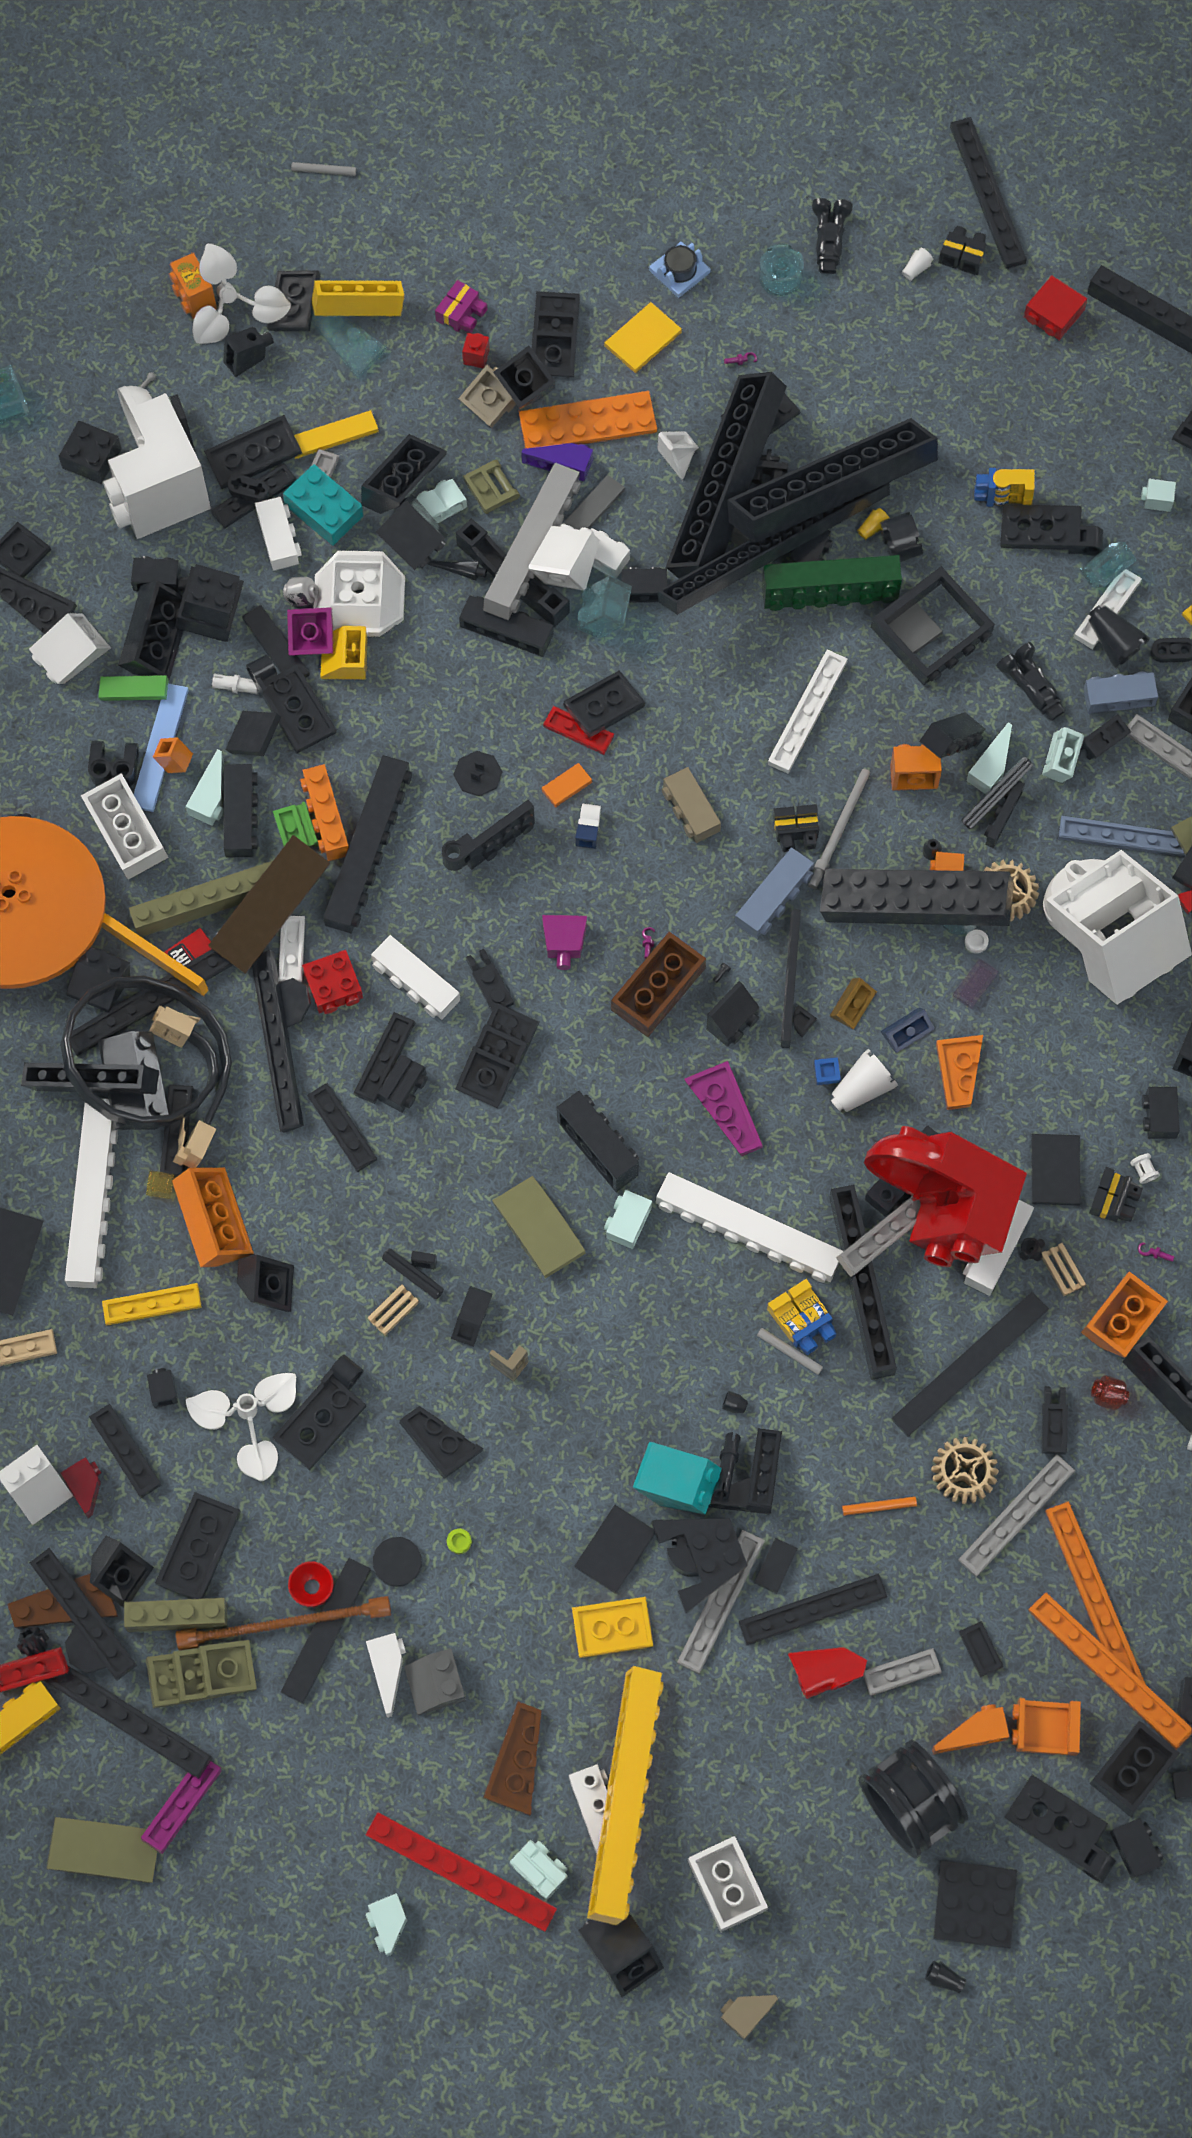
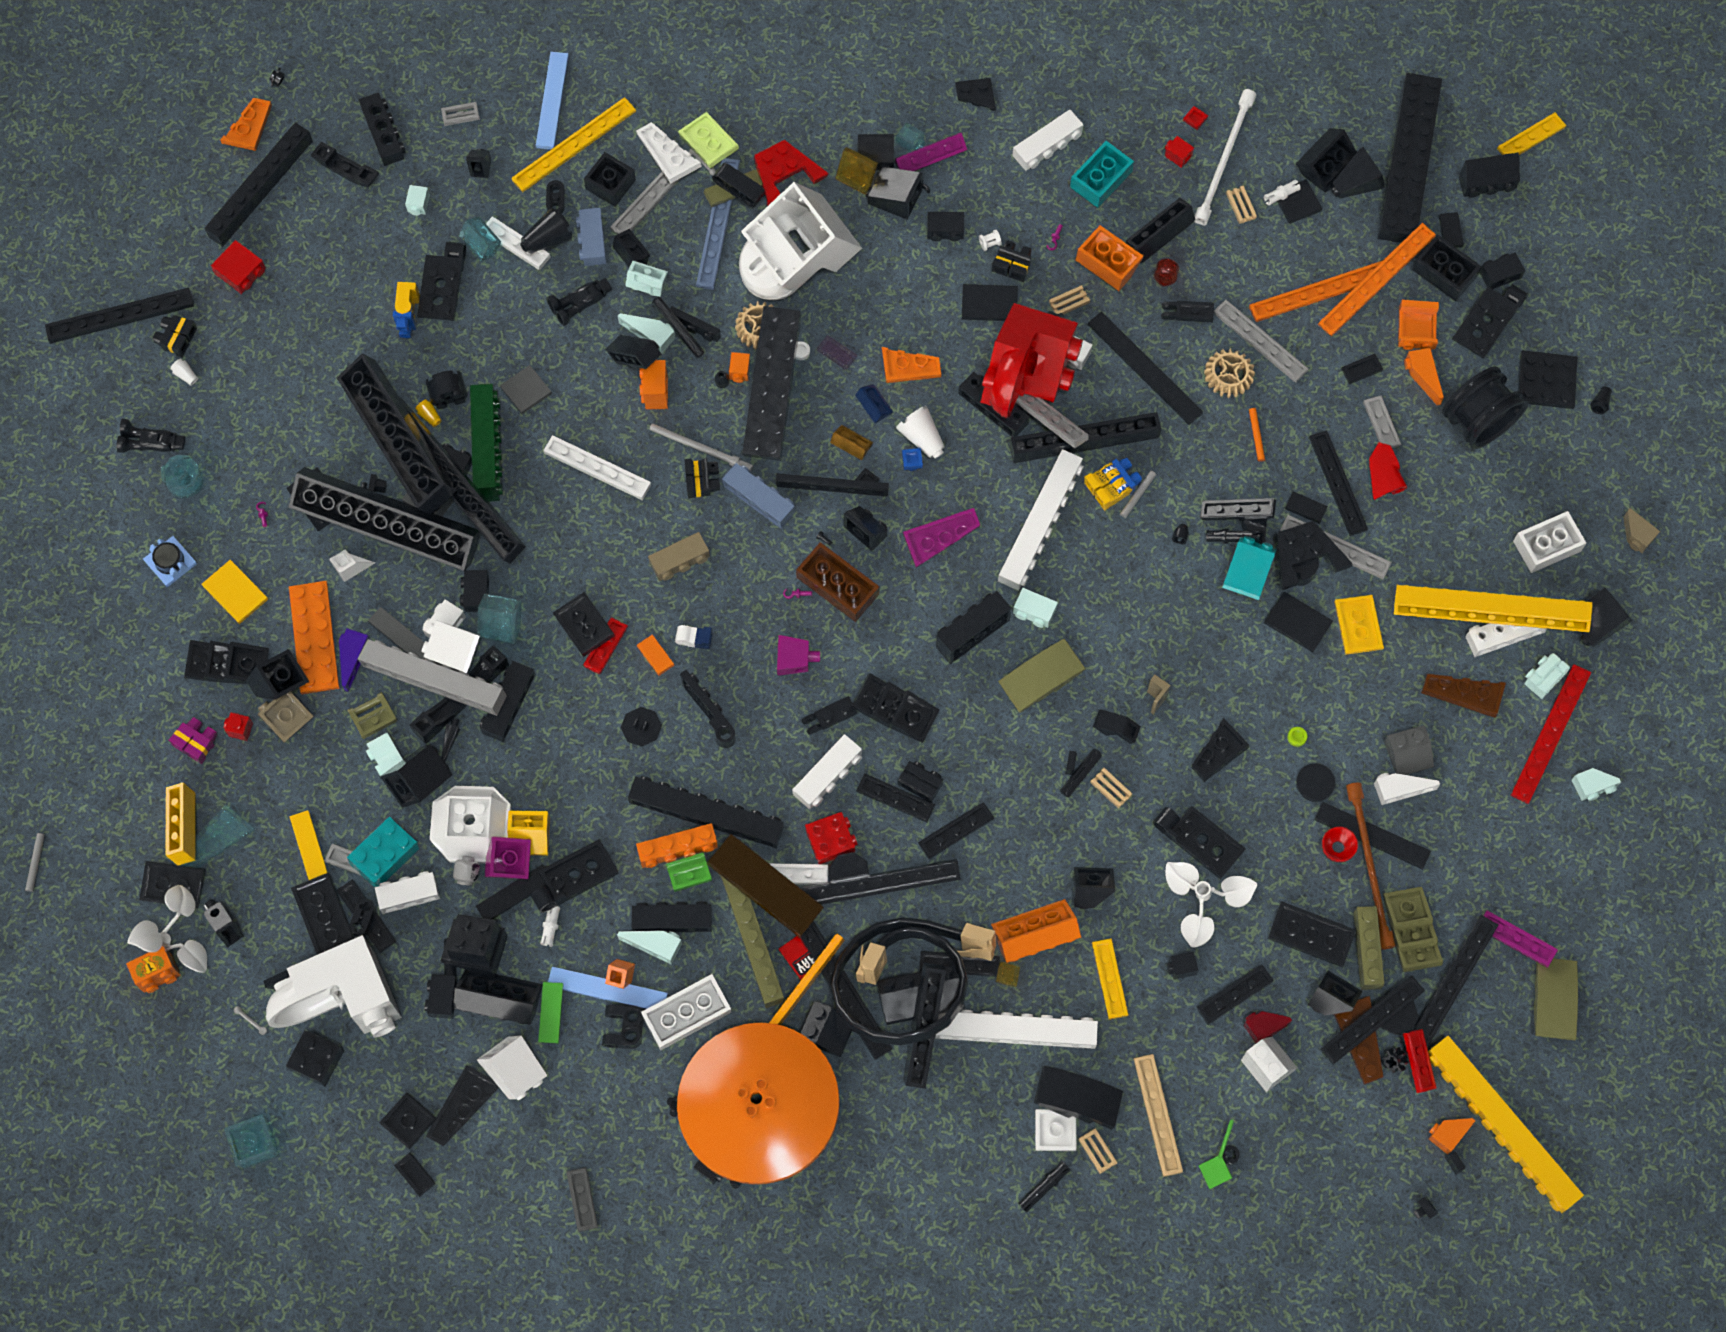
camera: 90 degrees left, 0 degrees up
black tile [225,711,281,756] -> none
black slope [361,434,447,514] -> none
black window [871,566,995,686] -> none

